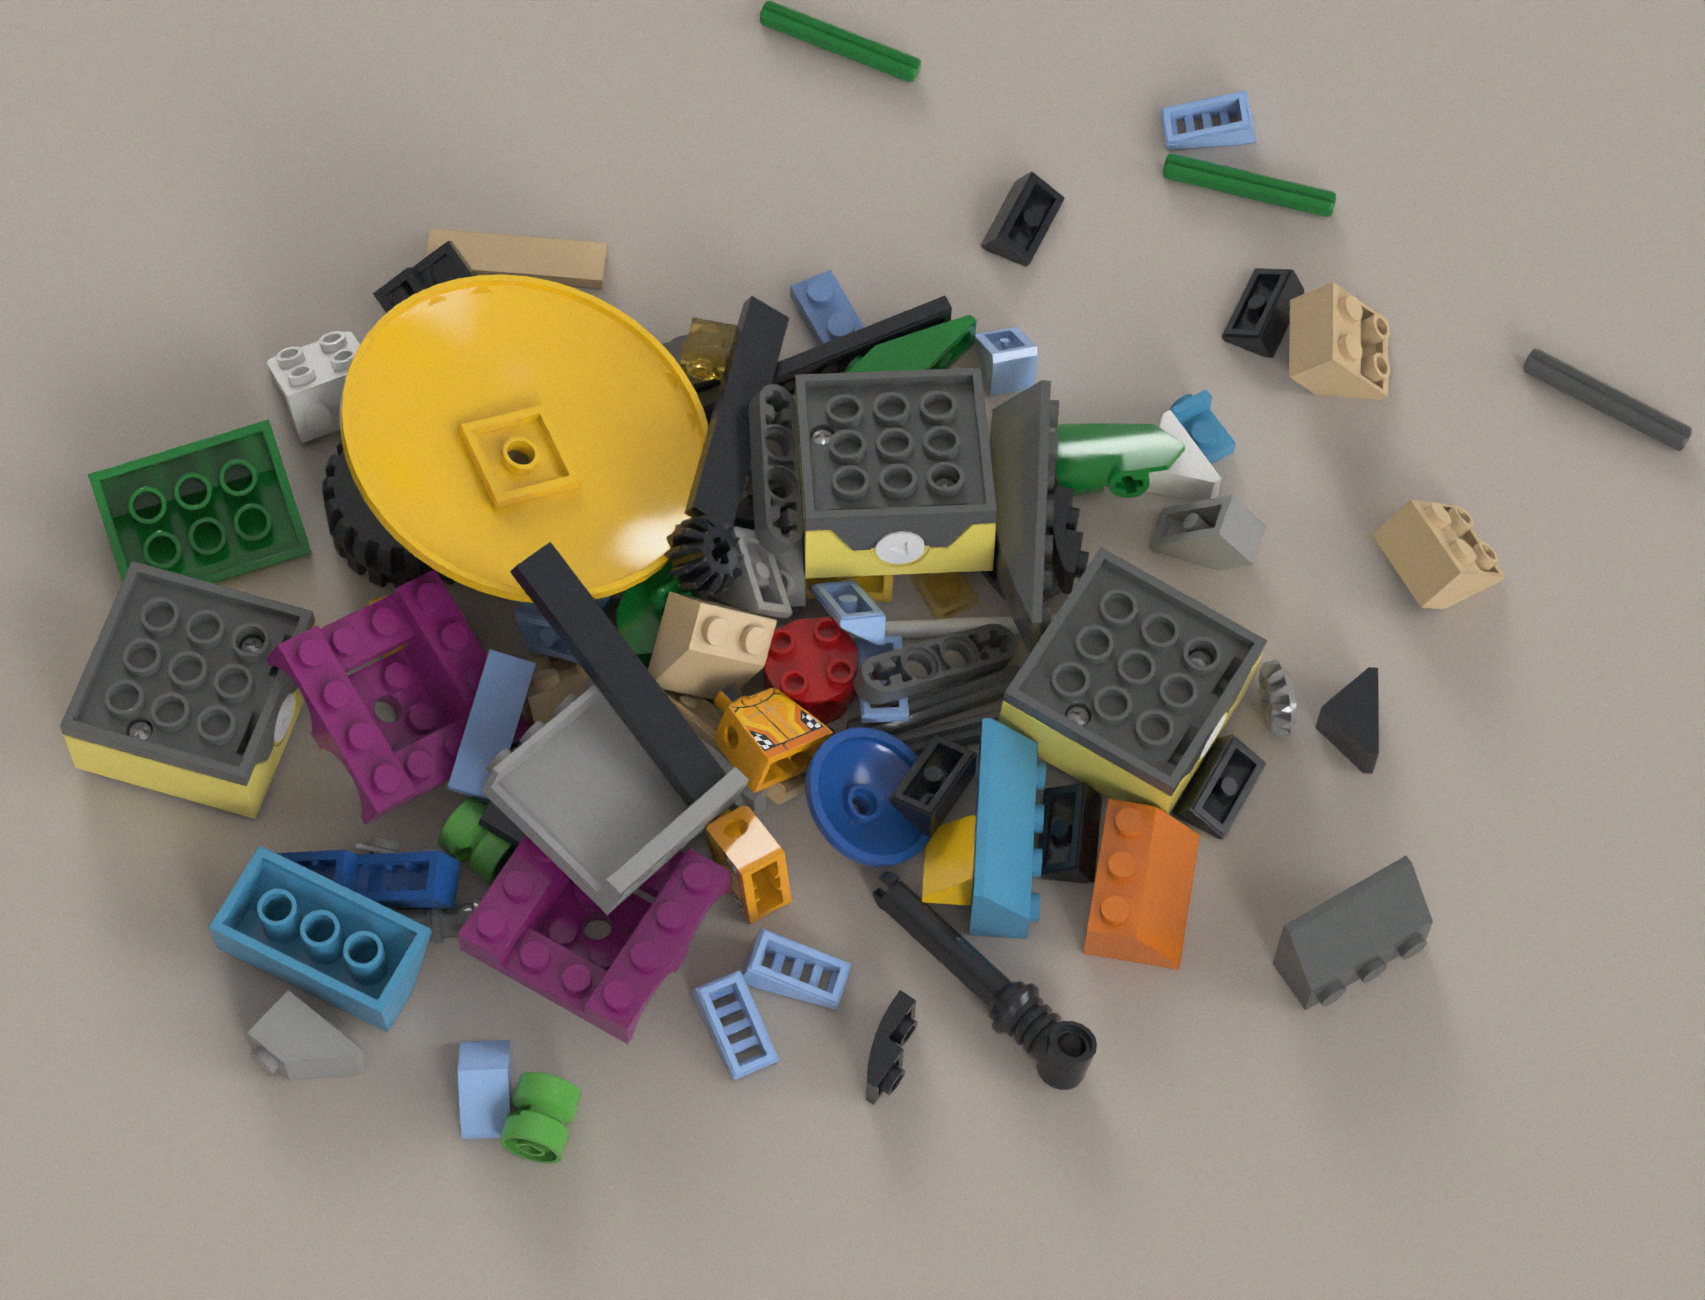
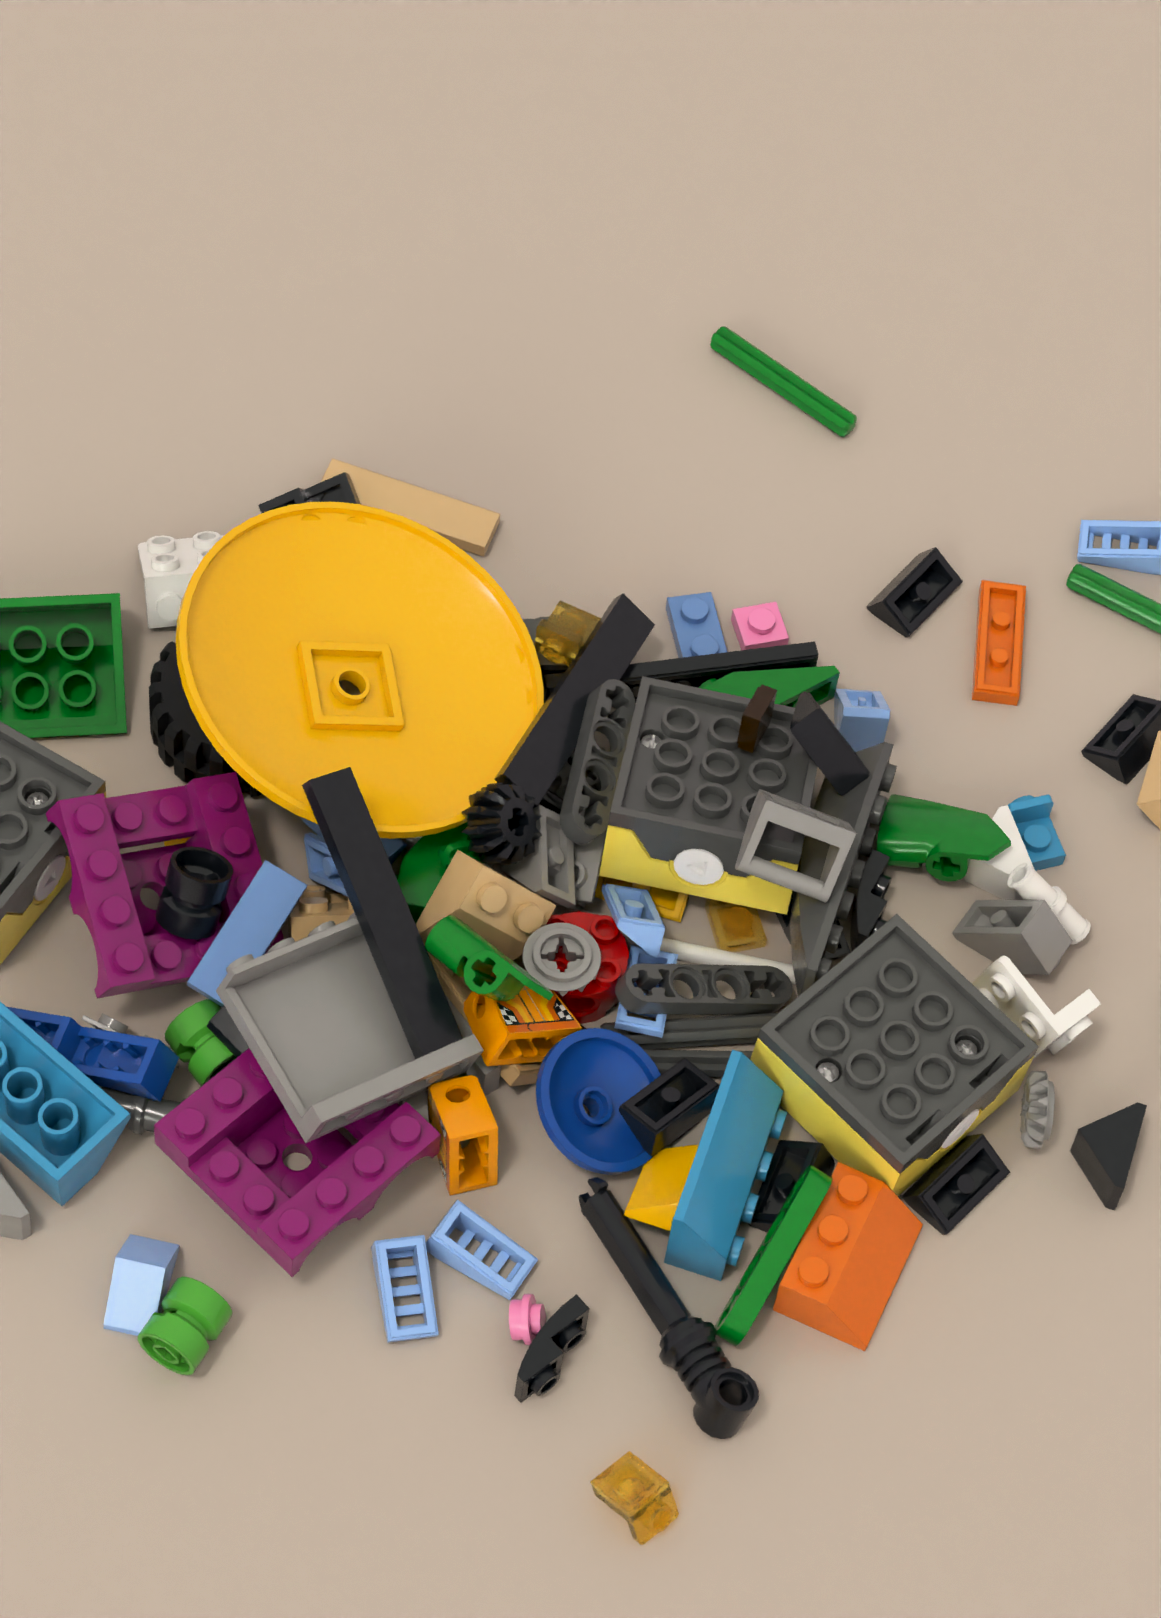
camera: 10 degrees right, 5 degrees down
dark grey slope [1272,855,1433,1010] -> none
none -> black wheel [155,846,233,940]
none -> green panel [425,915,554,1001]
none -> bright pink plate [509,1294,546,1345]
none -> light grey gear [522,923,601,997]
none -> clear yellow bracket [590,1451,679,1545]
none -> green beam [715,1165,833,1347]
none -> bright pink plate [731,602,789,650]
none -> light grey tile [735,789,857,903]
none -> dark brown tile [737,684,777,753]
none -> black slope [790,691,869,795]
none -> orange tile [972,580,1026,706]
none -> white bracket [972,955,1101,1059]
none -> white pin [1007,863,1091,945]

